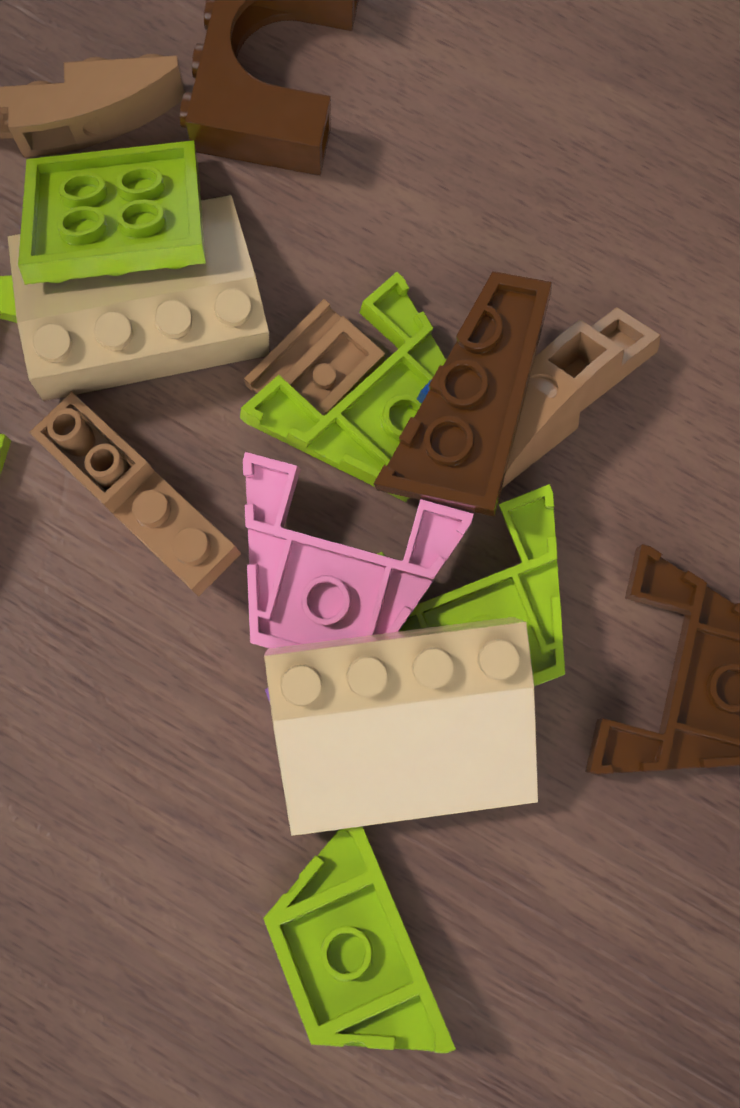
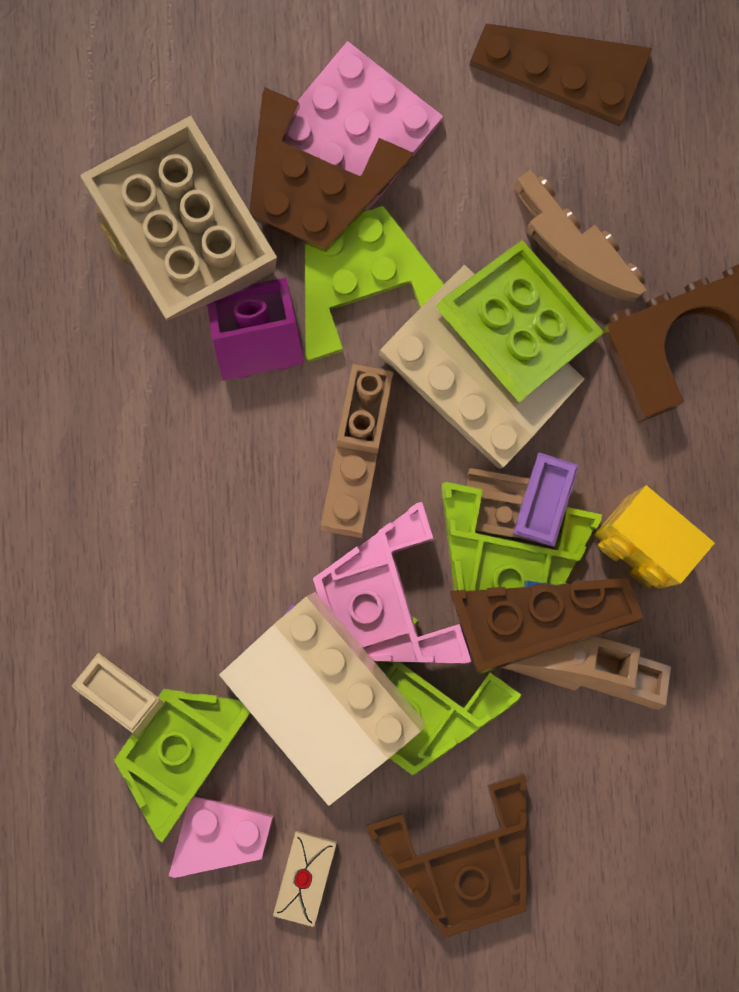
camera: 60 degrees right, 5 degrees up
none -> tan tile [72,653,164,737]
none -> bright pink wing [169,795,273,878]
none -> tan tile [273,831,337,927]
none -> medium lavender tile [513,453,579,547]
none -> yellow brick [594,485,715,589]

